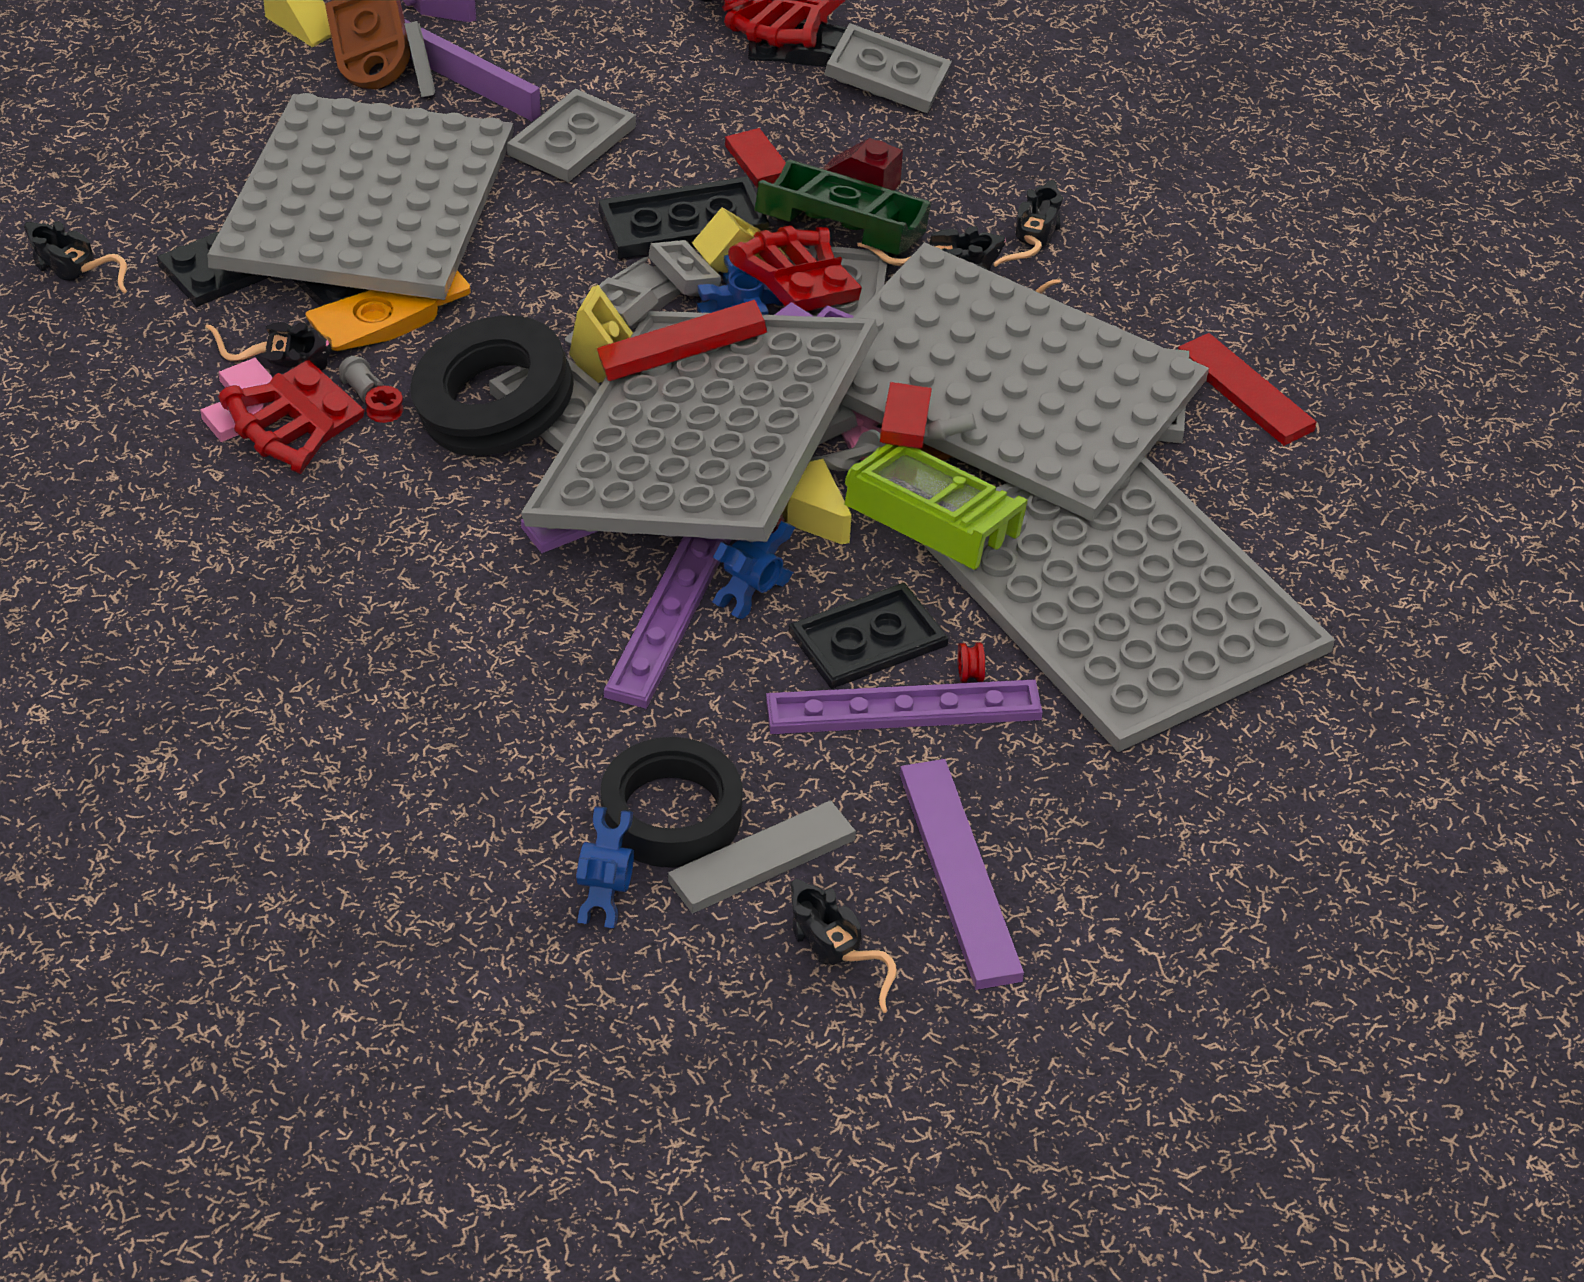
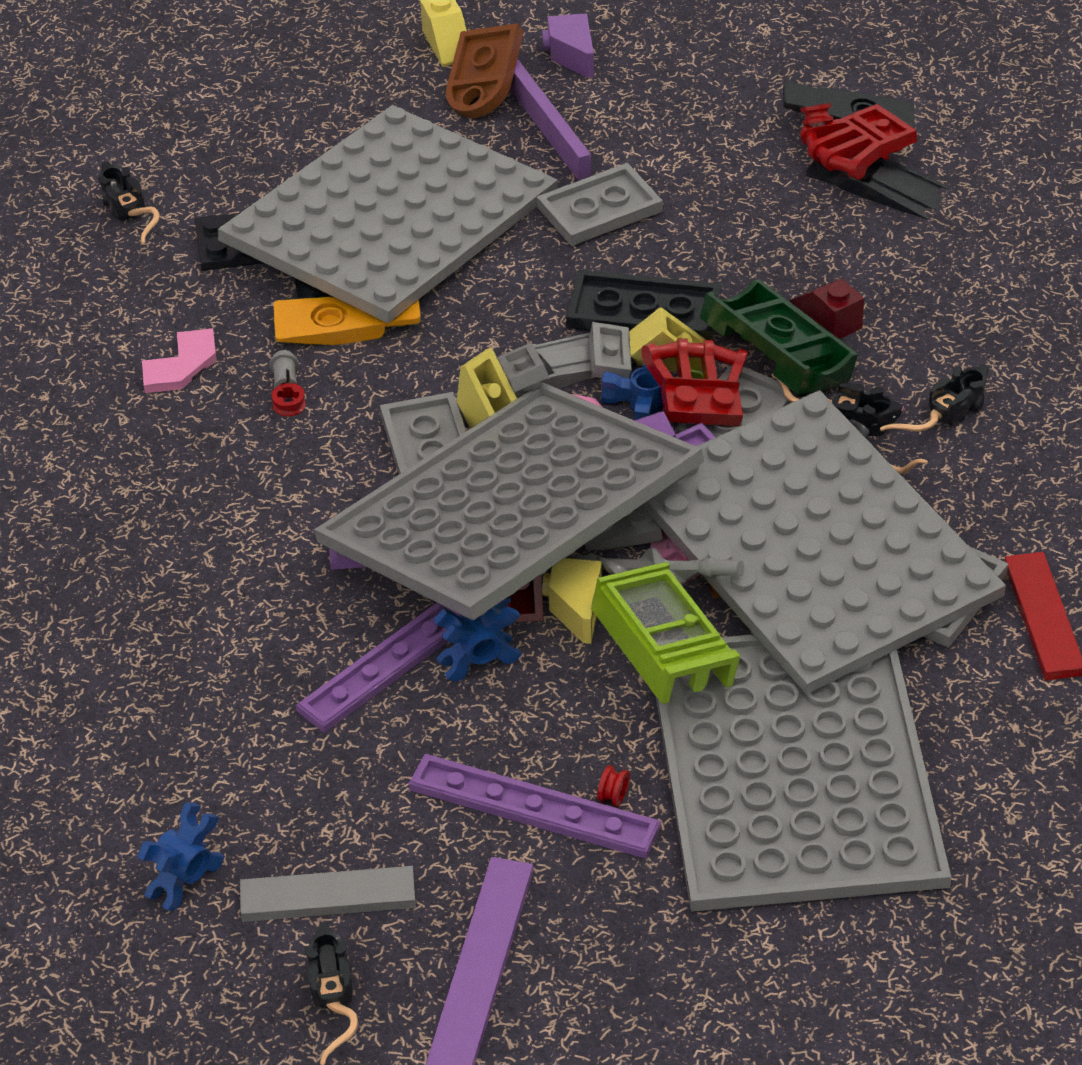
camera: 30 degrees right, 0 degrees up
black animal [205,322,332,371] -> none
red plate [218,360,364,474] -> none
light grey tile [405,21,436,97] -> none
black tyre [410,315,574,456] -> none
red tile [597,300,767,381] -> none
black tyre [601,737,743,868] -> none
red tile [725,128,786,188] -> none
black tile [789,582,949,689] -> none
light grey plate [824,23,952,114] -> none
red tile [880,382,932,449] -> none

